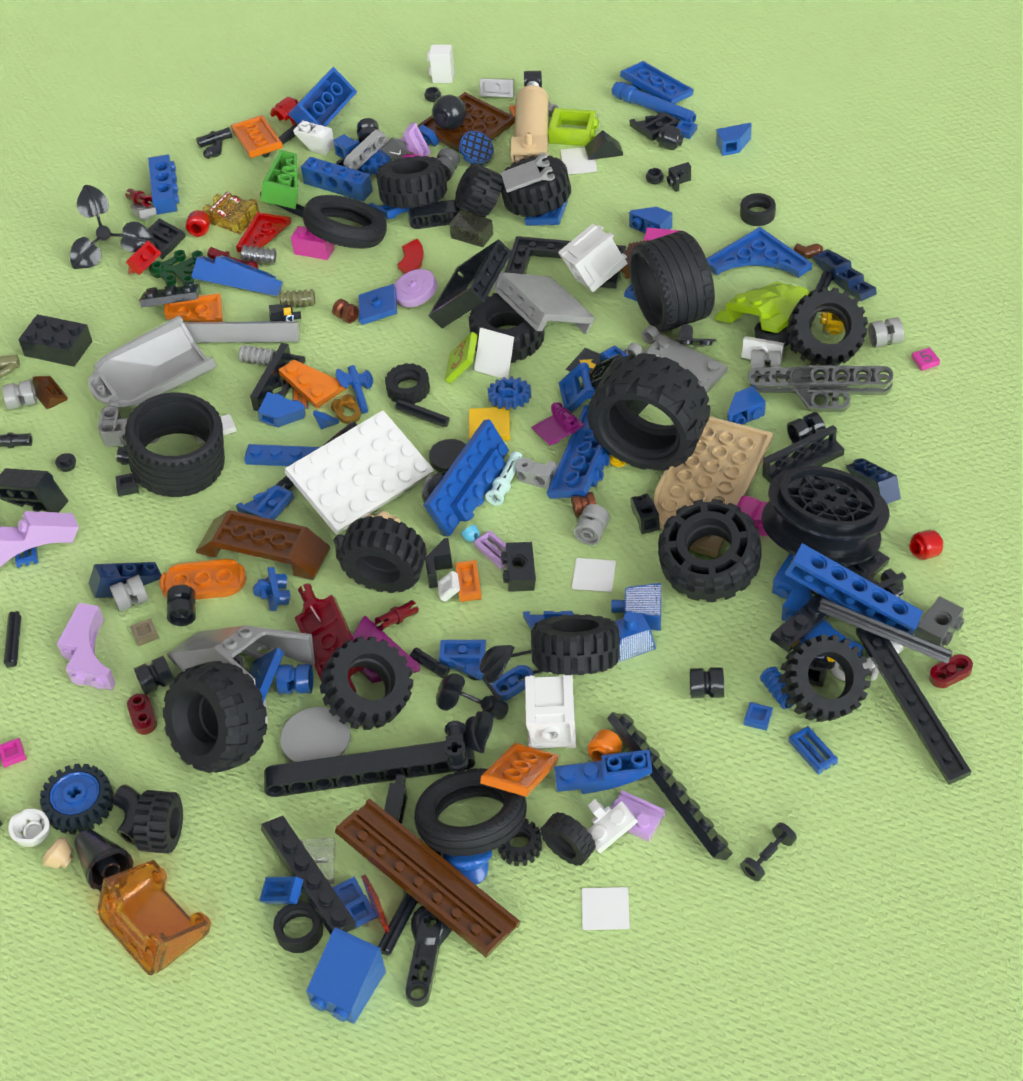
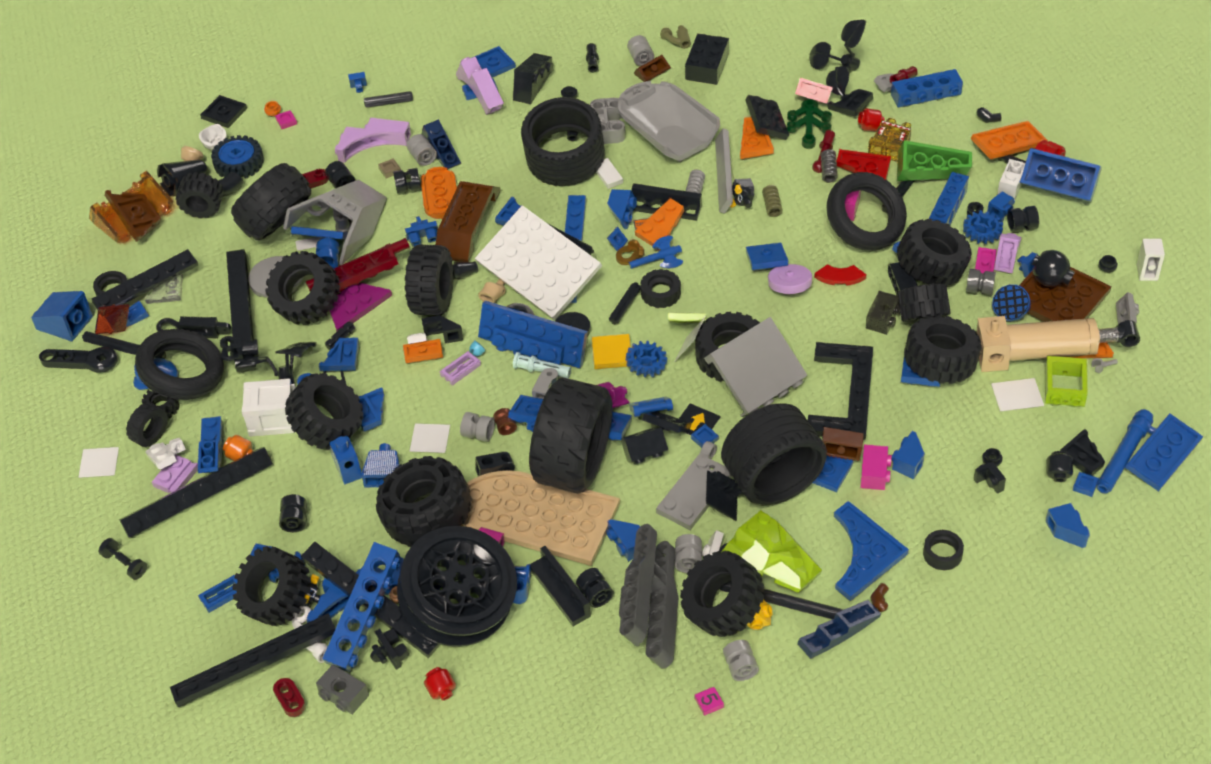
camera: 85 degrees right, 0 degrees up
wedge [192,255,283,296] -> none
black pin [196,127,232,148] -> none
blue plate [259,876,303,904] -> none
copper wheel [332,299,359,324] -> none
reddish brown plate [335,798,520,958] -> none
light grey beam [344,129,387,170] -> none
dark red pin [375,600,419,631] -> none
dark grey slope [381,137,408,160] -> none
black window [428,239,512,328] -> none
orange tile [480,743,559,797] -> none
light grey flag [500,153,555,193] -> none
black brick [501,542,536,592] -> none
white container [558,224,628,292] -> none
black slope [585,130,623,160] -> none
black axle [818,598,952,663] -> none
dark blue slope [846,458,901,504] -> none
none -> reddish brown wing [104,190,161,242]

